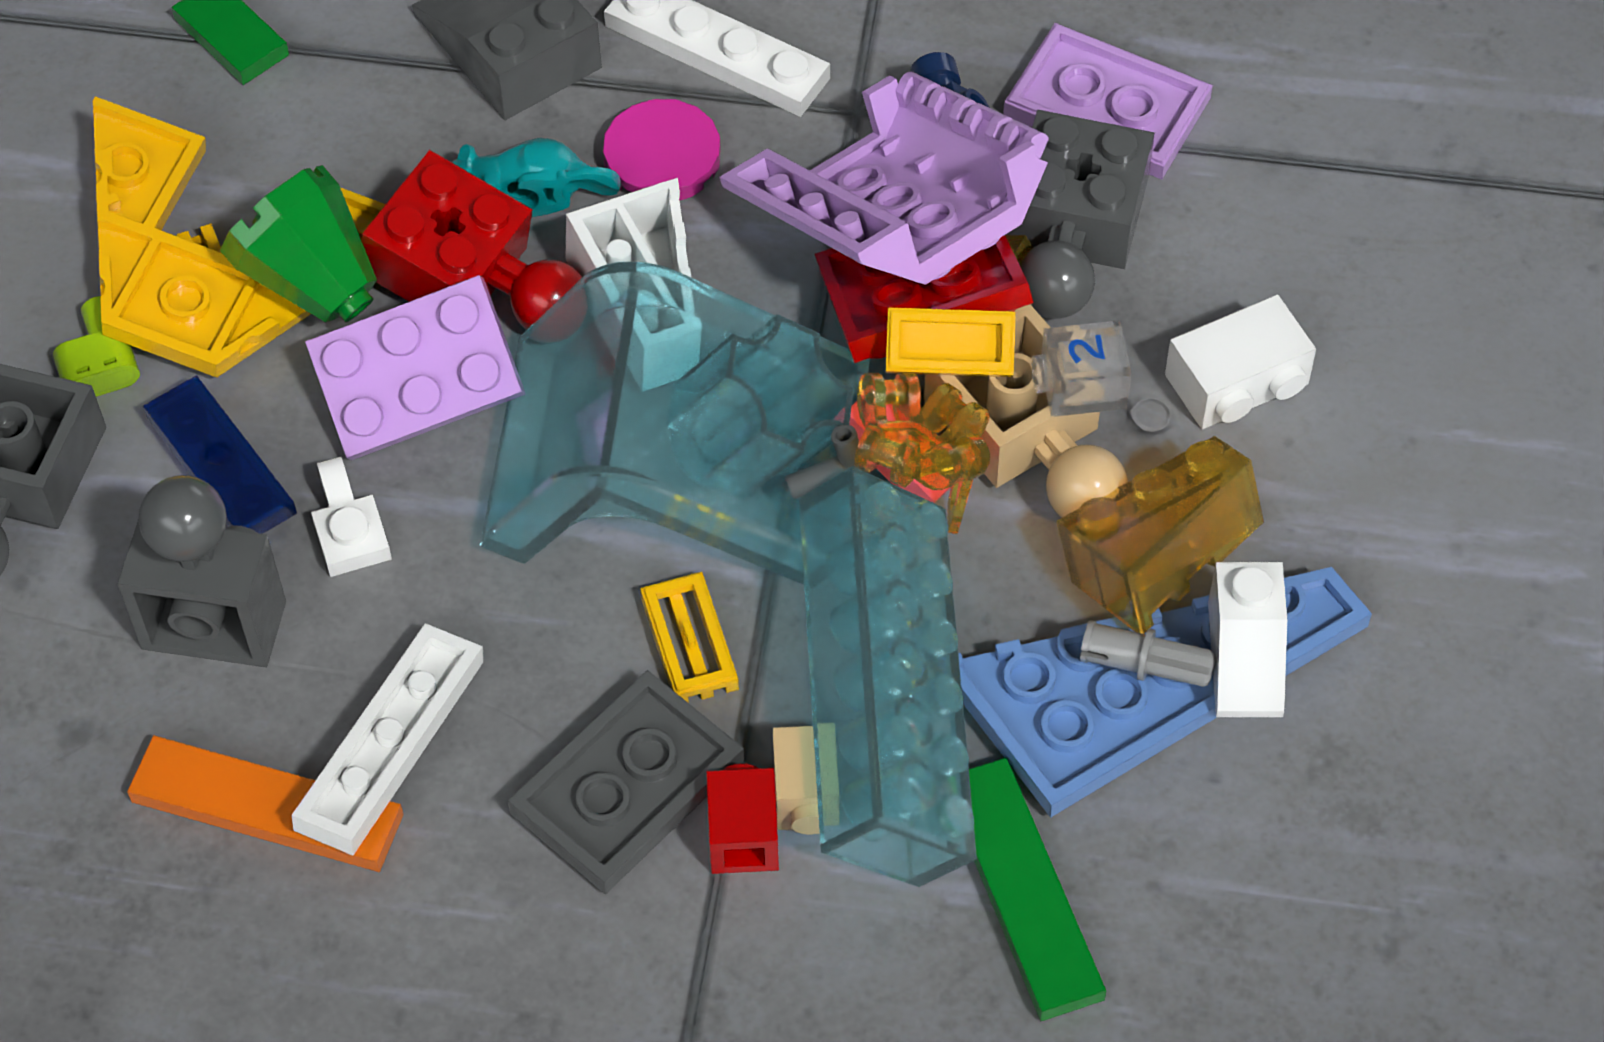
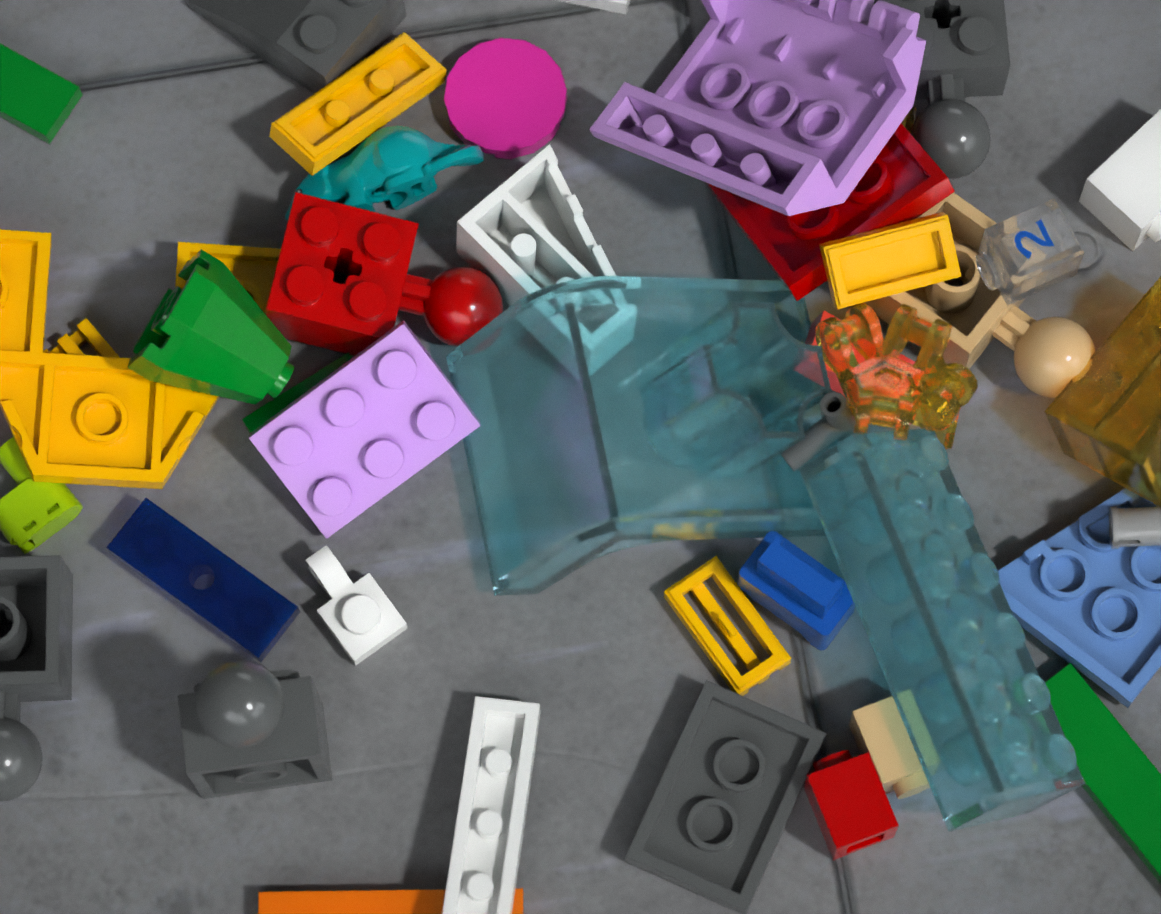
camera: 15 degrees left, 15 degrees up
none -> yellow tile [269,32,447,176]
none -> blue piece [738,531,858,651]

